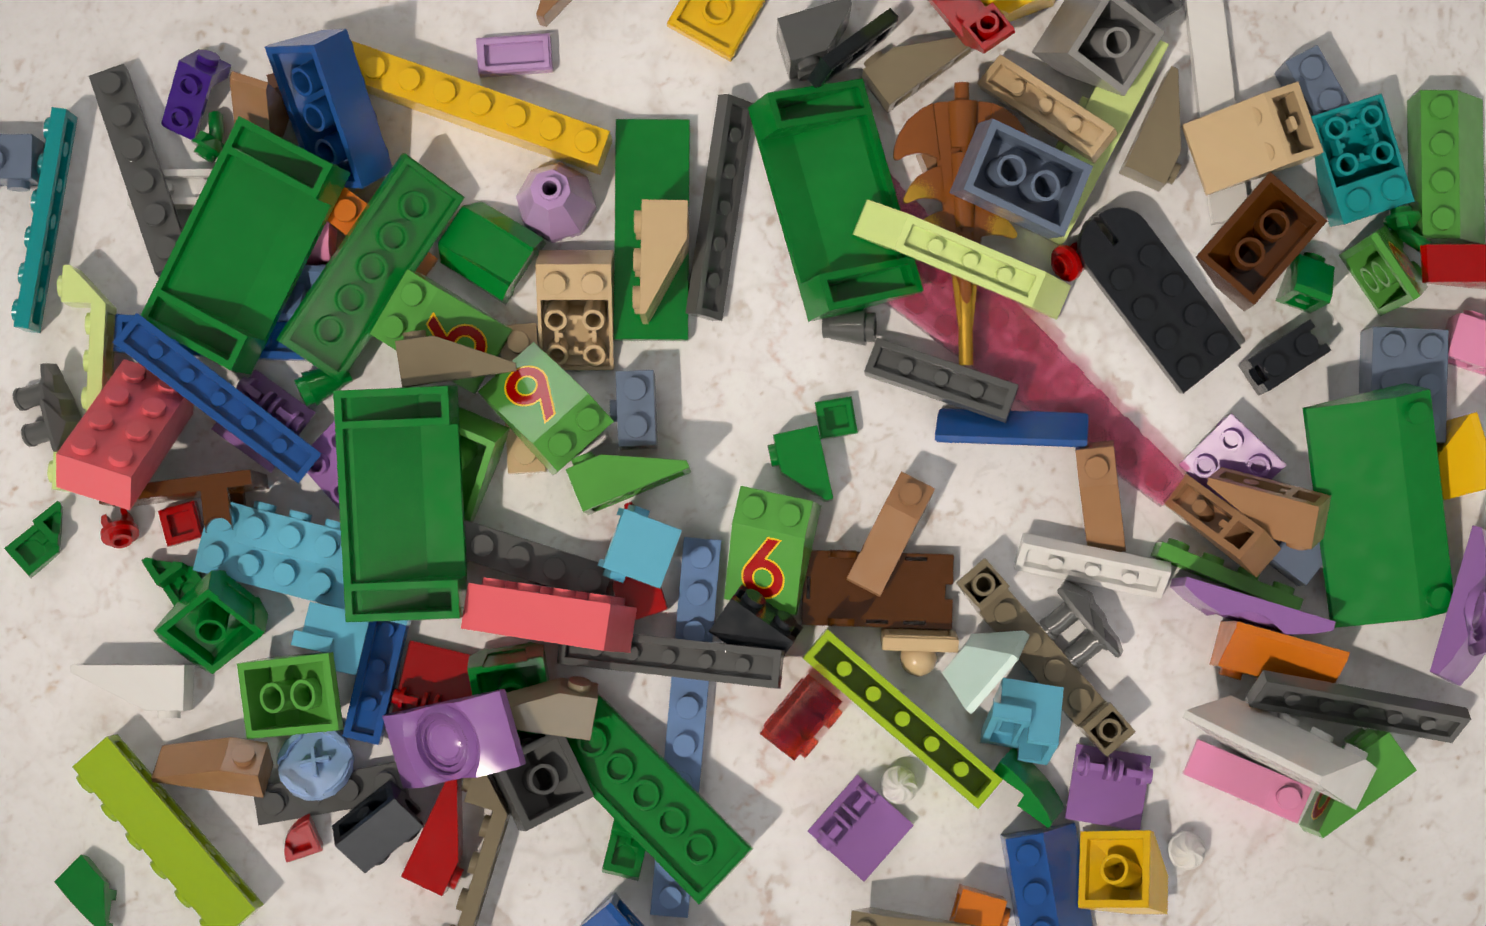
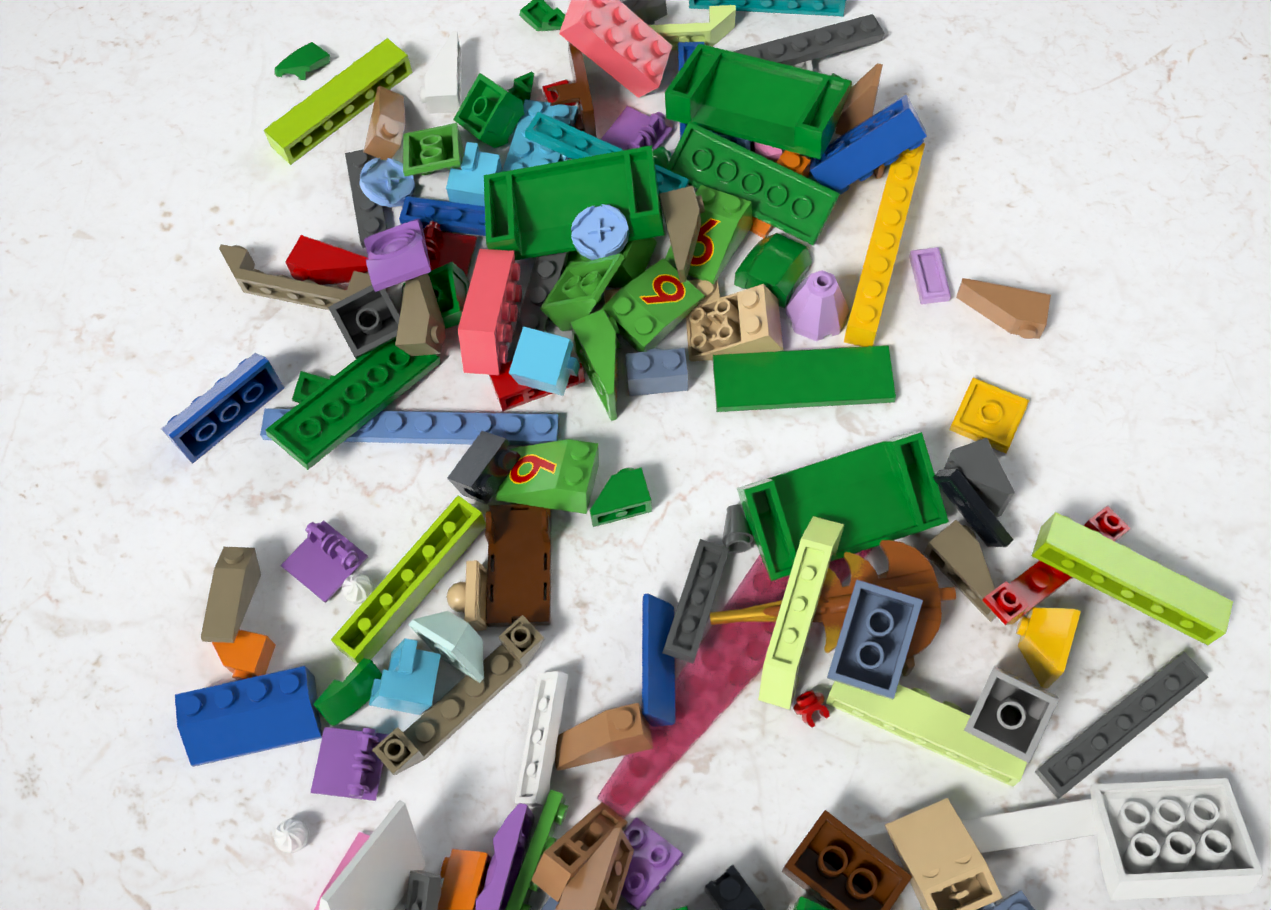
camera: 90 degrees right, 20 degrees down
red plate [100,508,139,548] -> none
blue plate [112,313,322,484] -> none
dark purple bracket [161,49,231,140] -> none
red tile [284,813,323,863] -> none
black brick [332,779,424,873] -> none
dark grey plate [557,634,785,689] -> none
tan slope [632,199,689,324] -> none
dark grey plate [686,94,753,321] -> none
clear red slope [759,672,843,761] -> none
green tile [814,396,858,440] -> none
medium nougat slope [846,471,935,597] -> none
tan plate [977,54,1118,163] -> none
dark grey connector [1039,580,1123,669] -> none
black plate [1077,207,1241,394] -> none
yellow slope [1078,830,1168,914] -> none
dark tan slope [1119,66,1182,192] -> none
none -> teal plate [525,112,689,194]
none -> bright green slope [540,253,625,332]
none -> light blue tile [571,204,629,260]

